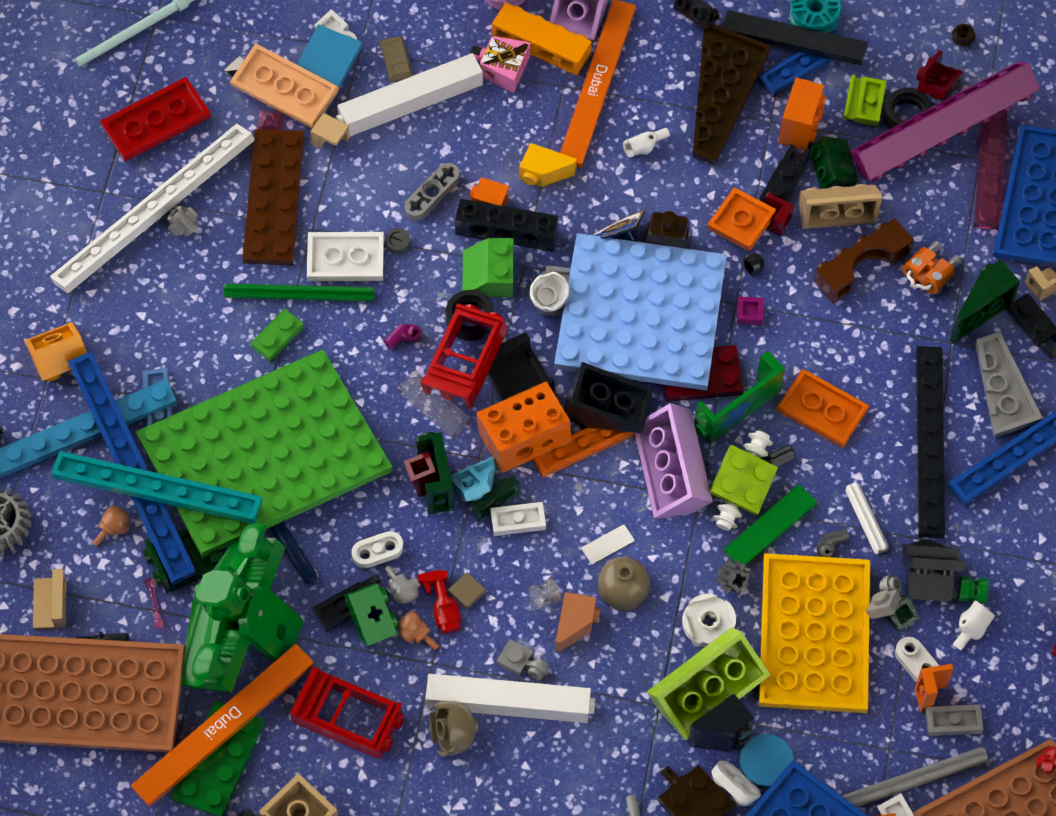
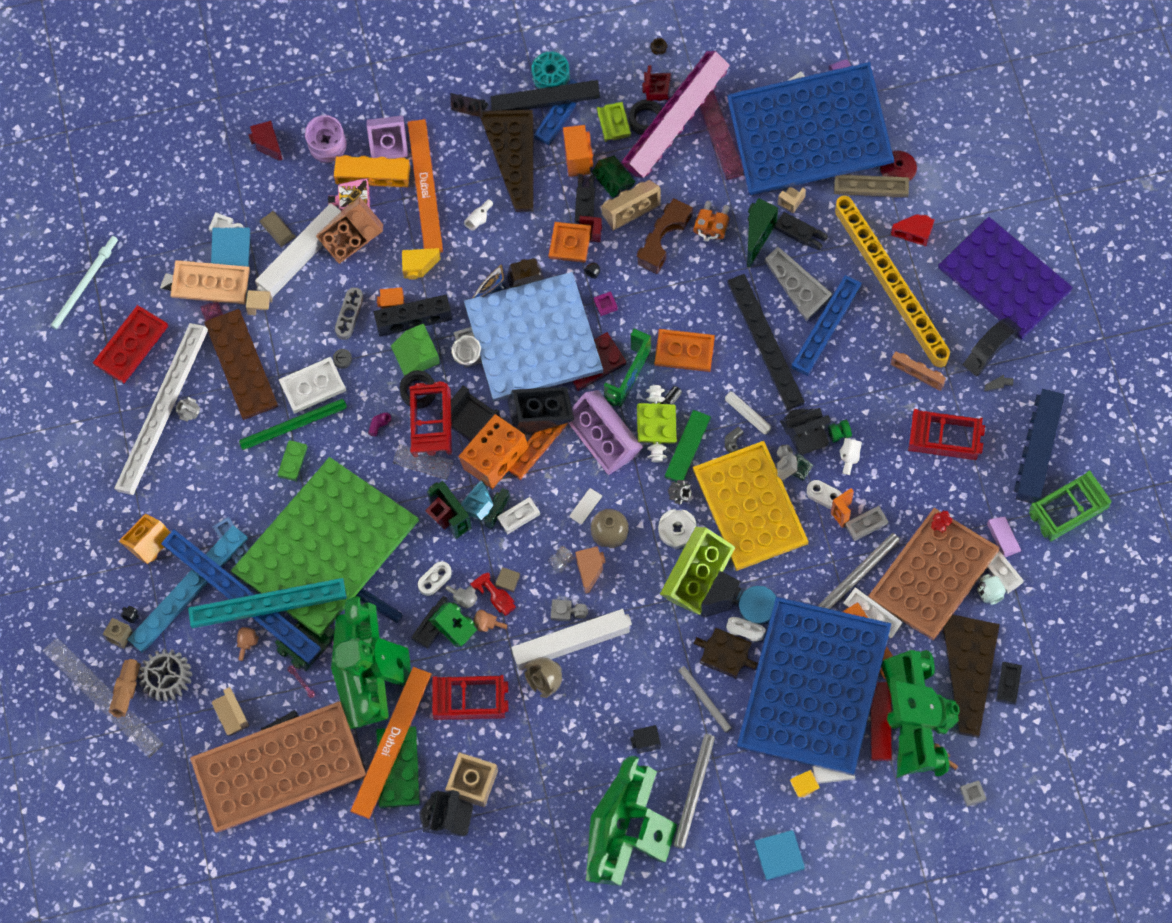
camera: 20 degrees left, 5 degrees up
none -> nougat slope [316,197,383,264]

